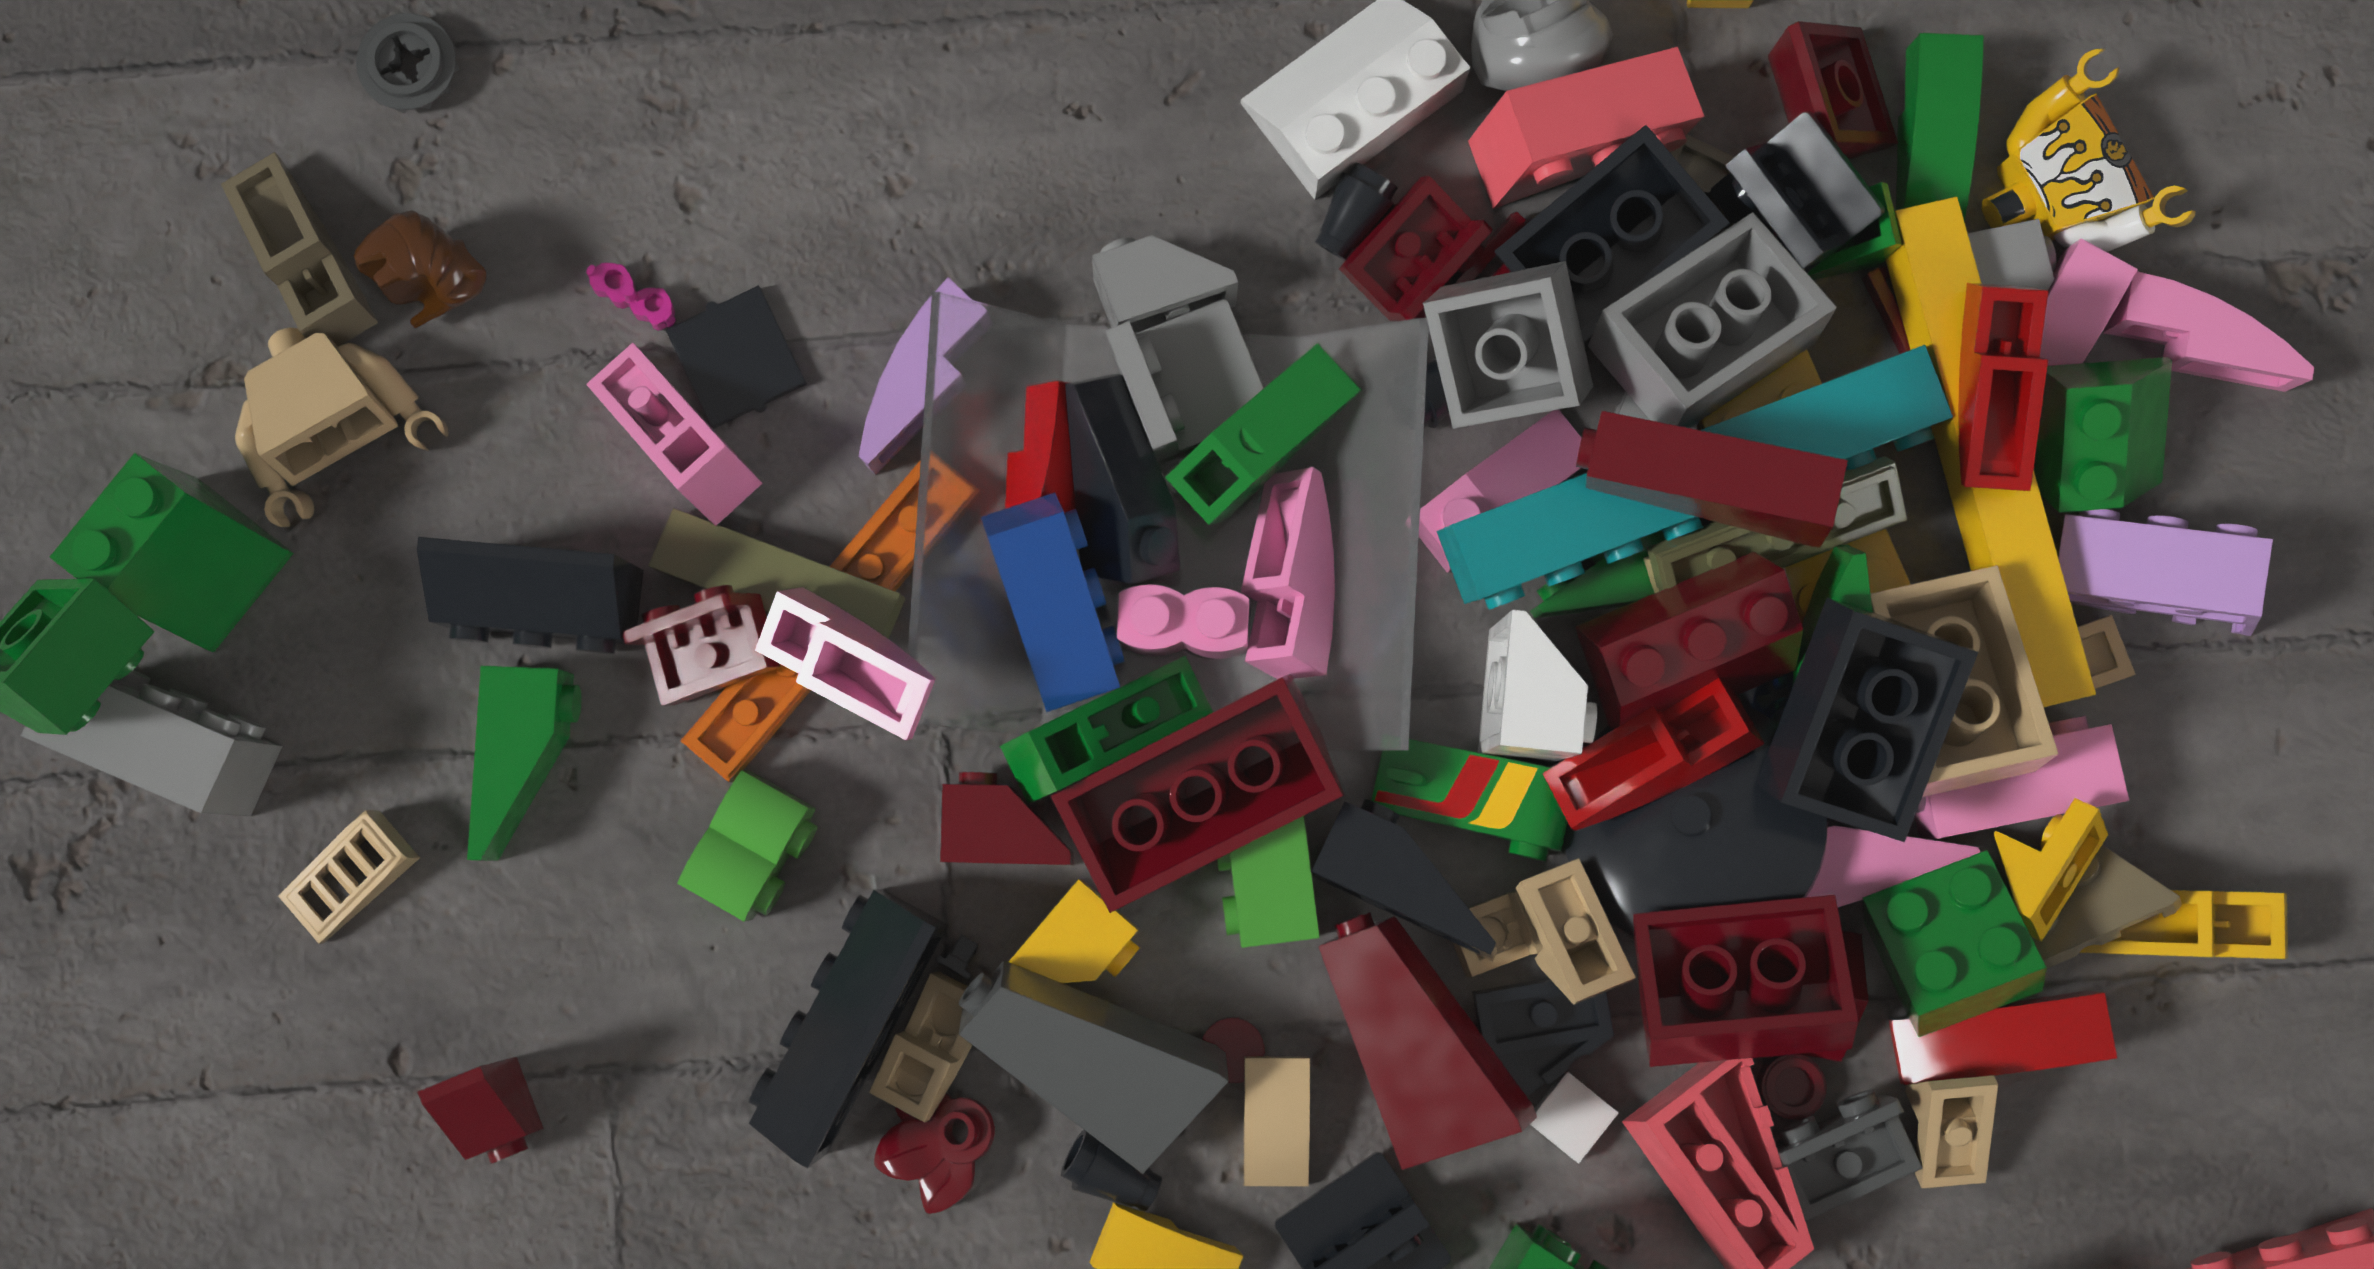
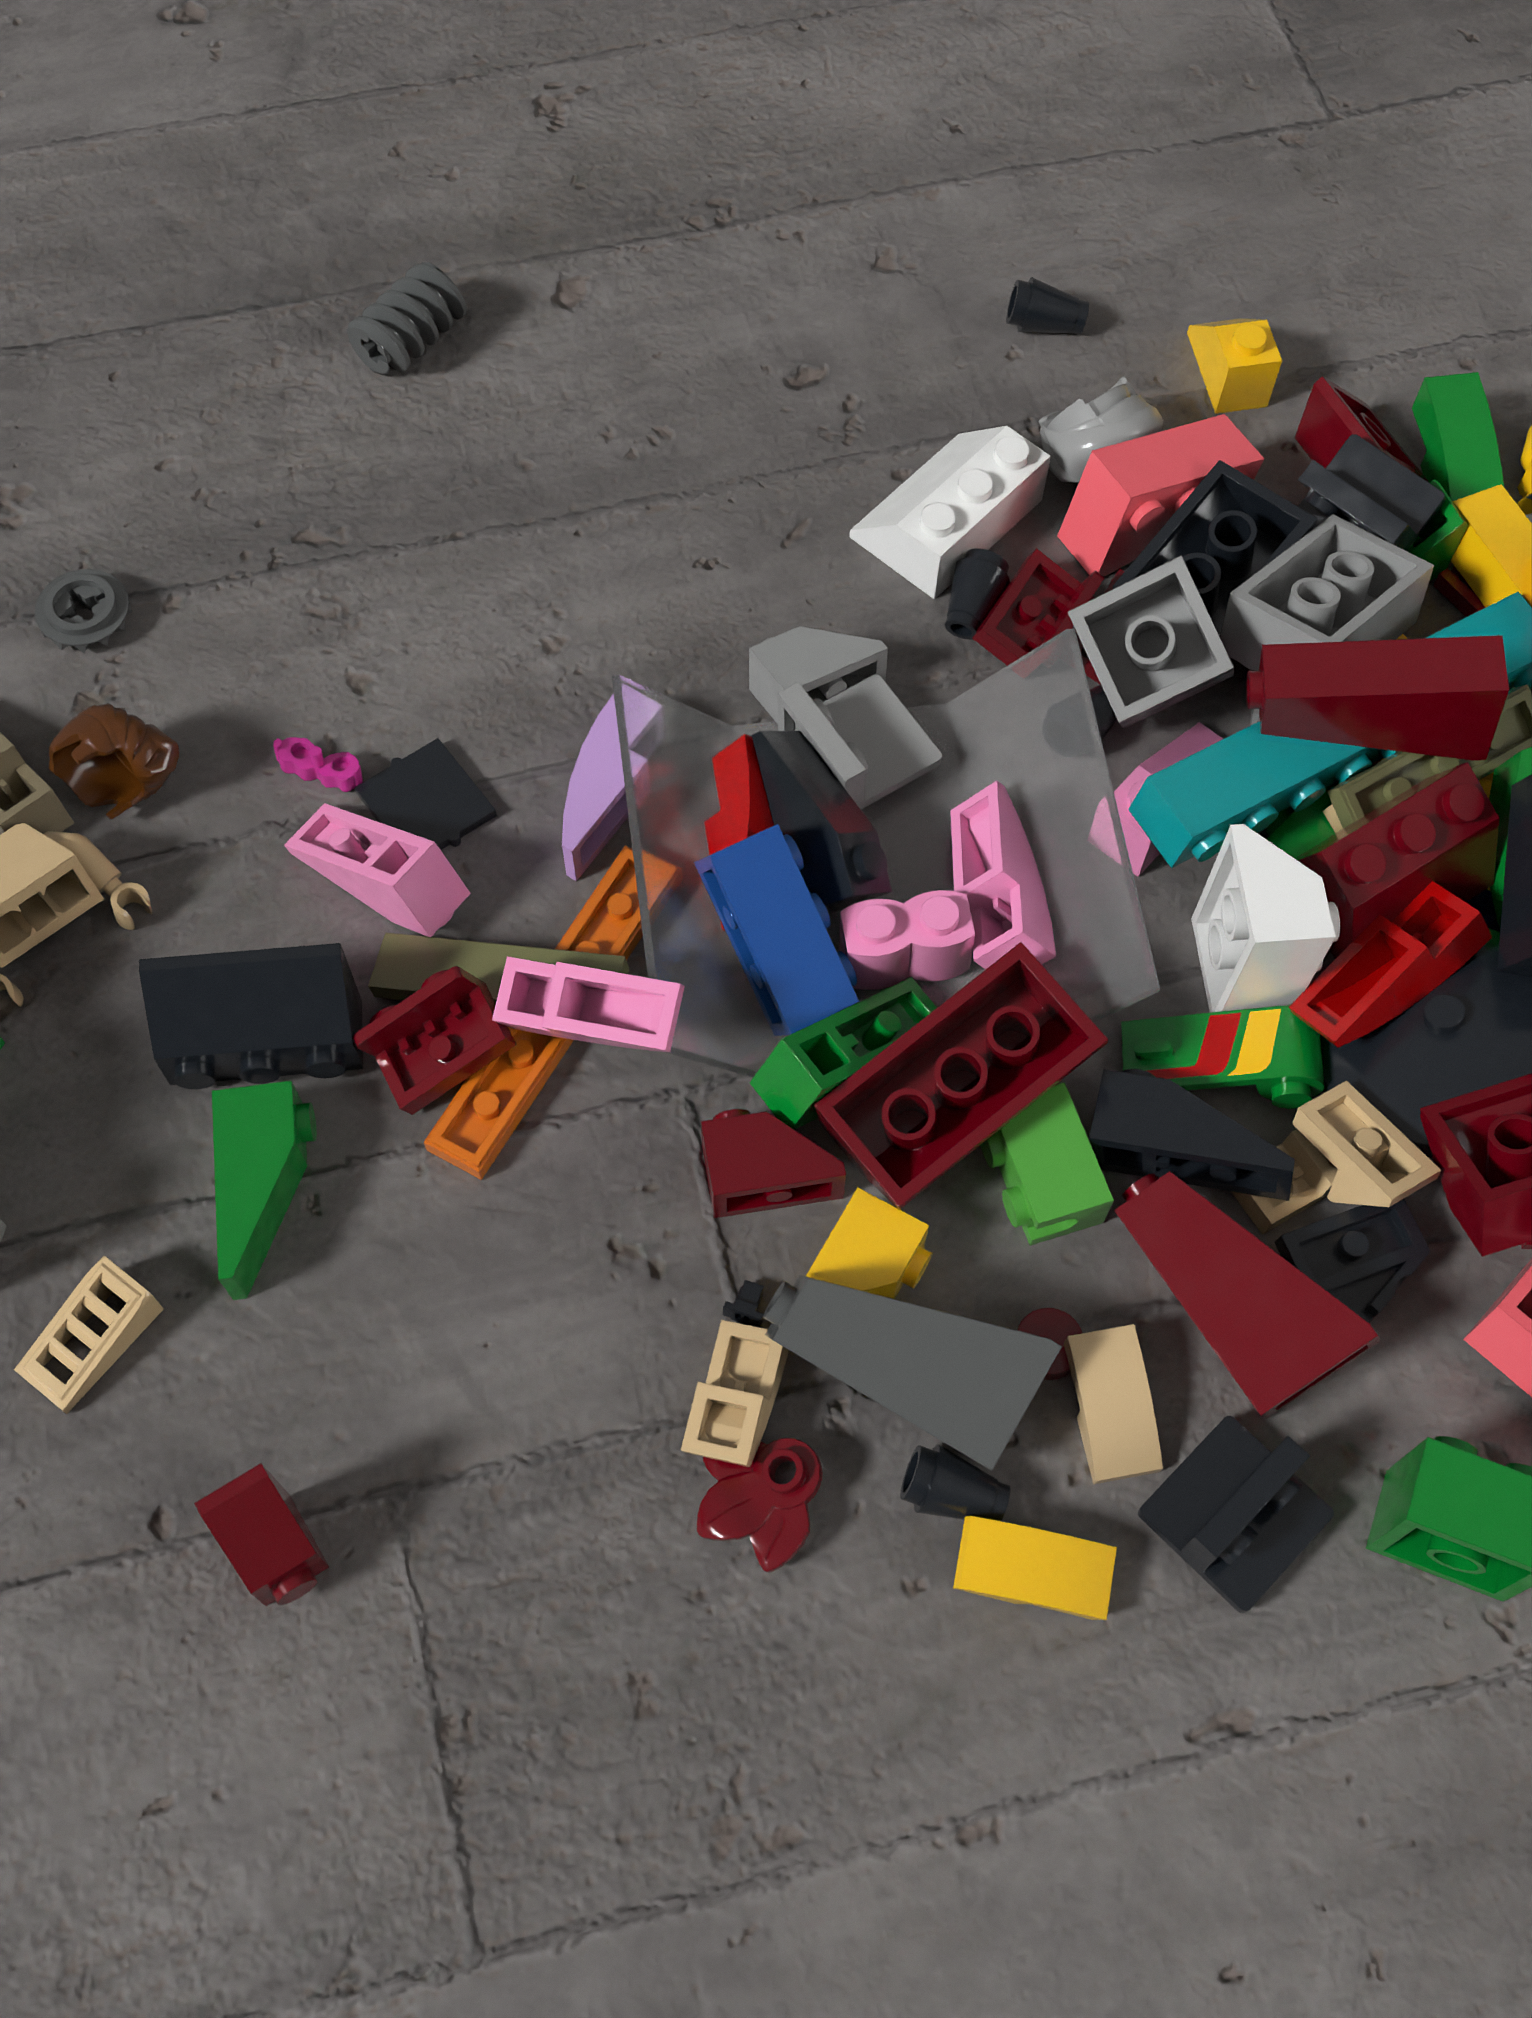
camera: 15 degrees left, 20 degrees down
bright green brick [677,770,818,922] -> none
black slope [749,889,949,1168] -> none
green slope [1165,343,1362,525] -> none
white tile [1530,1071,1618,1164] -> none

